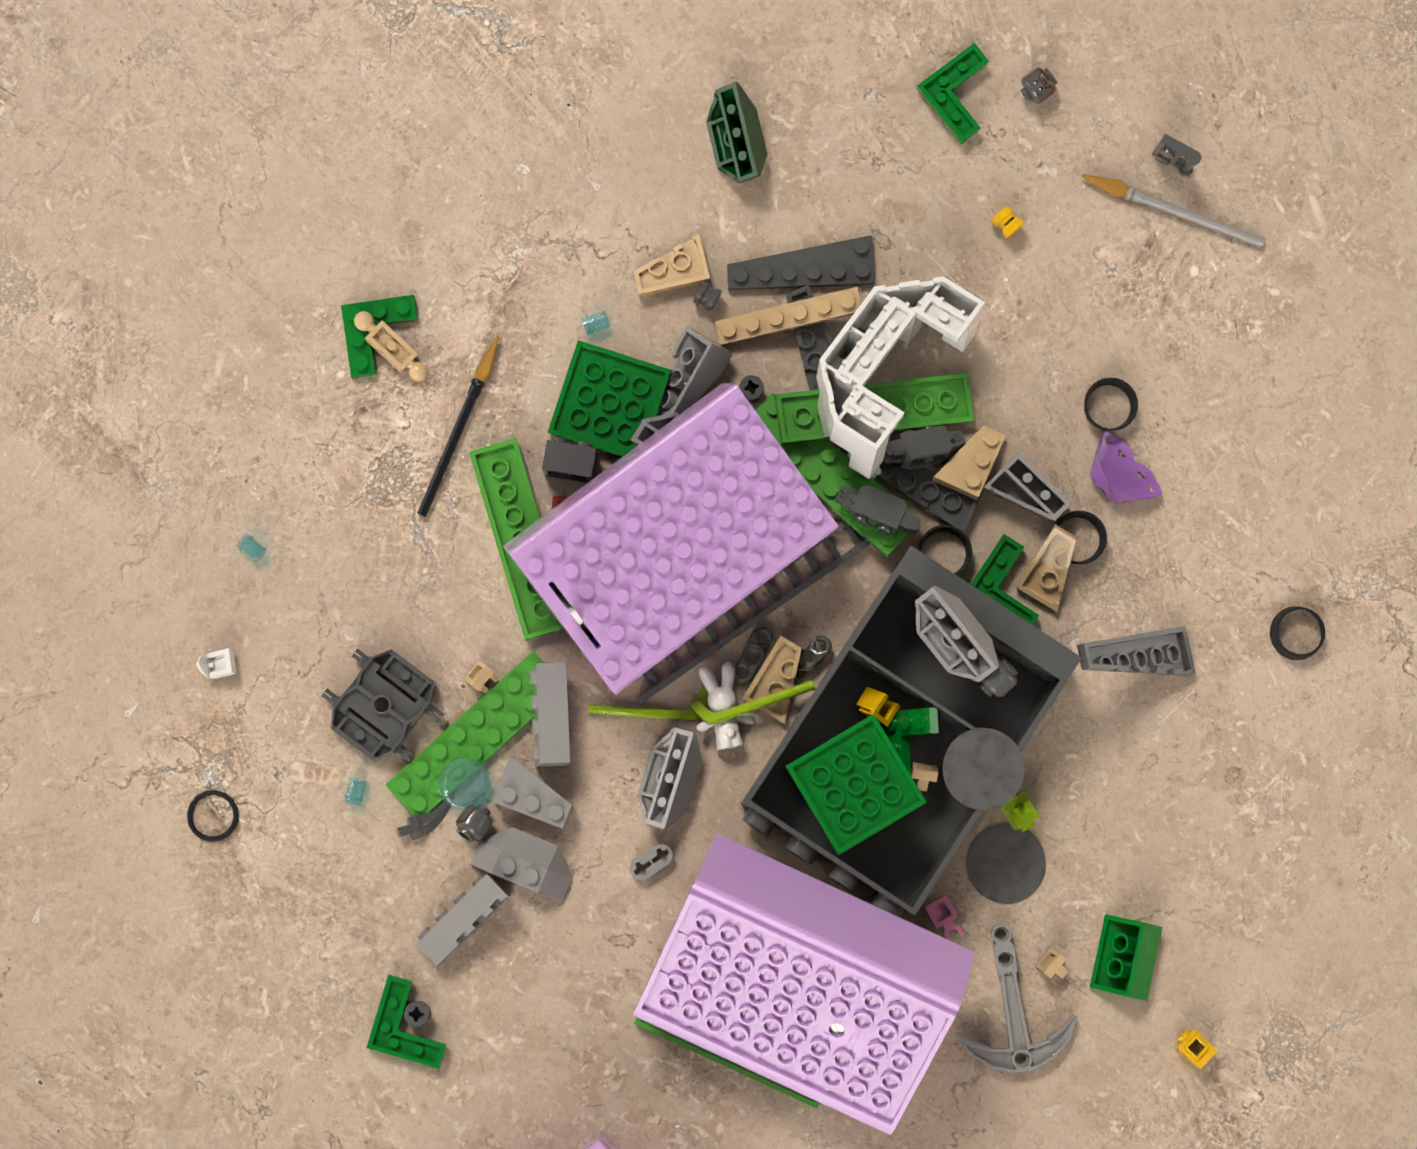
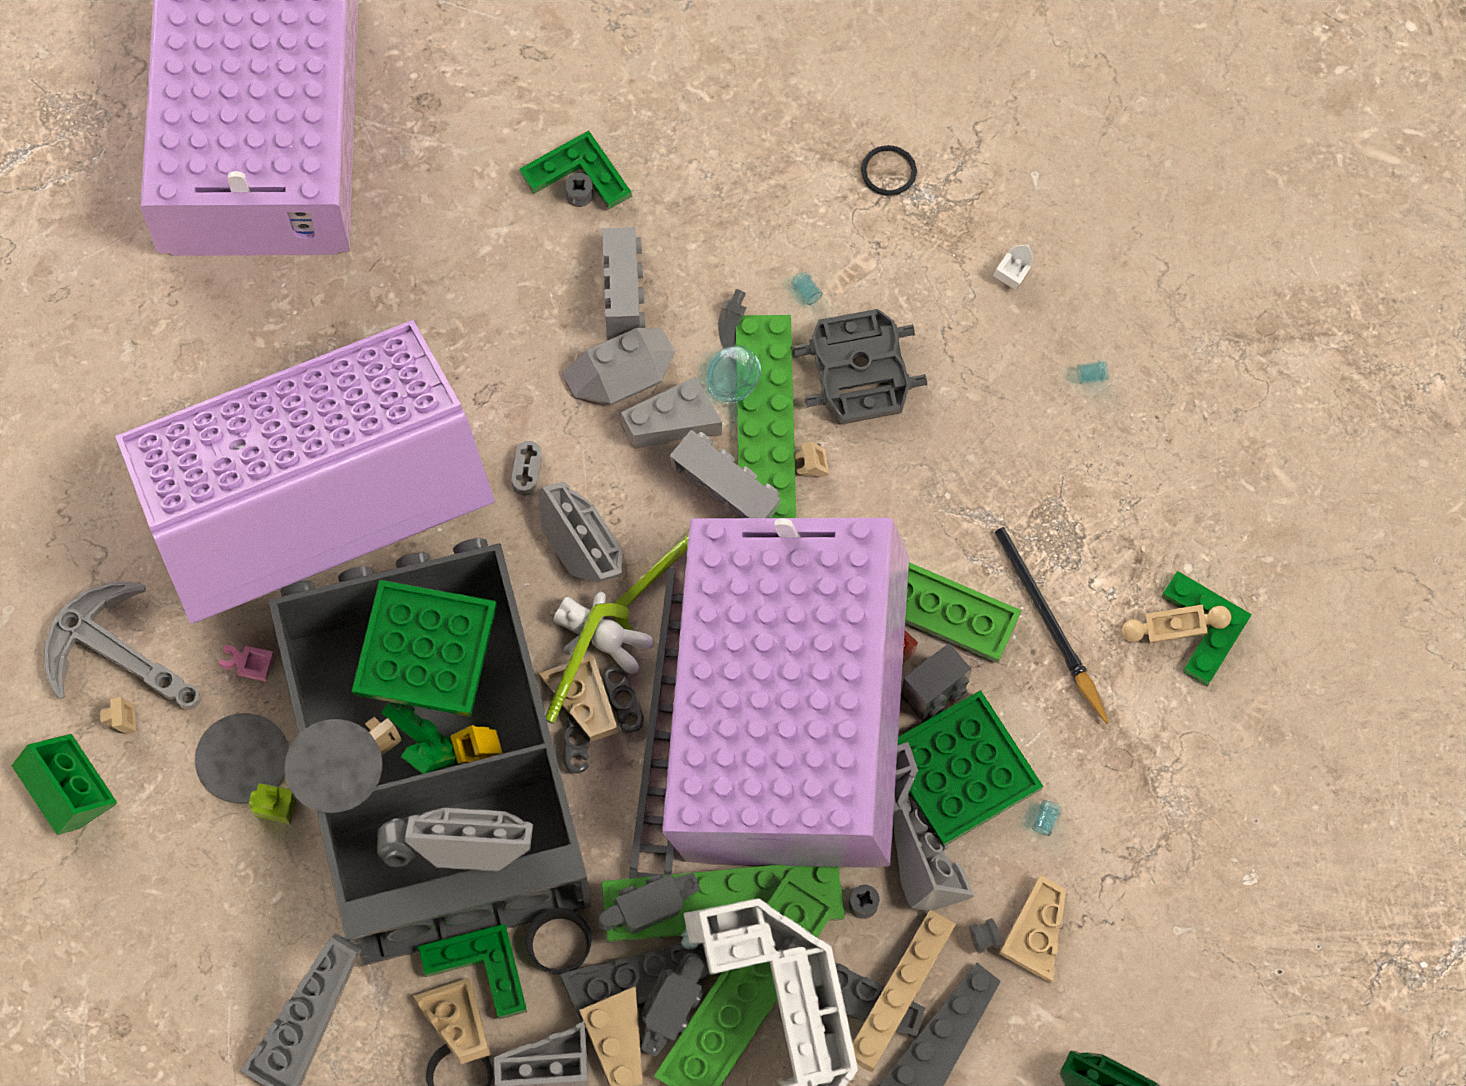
camera: 135 degrees right, 15 degrees down
dark grey head [456,804,493,842] -> none

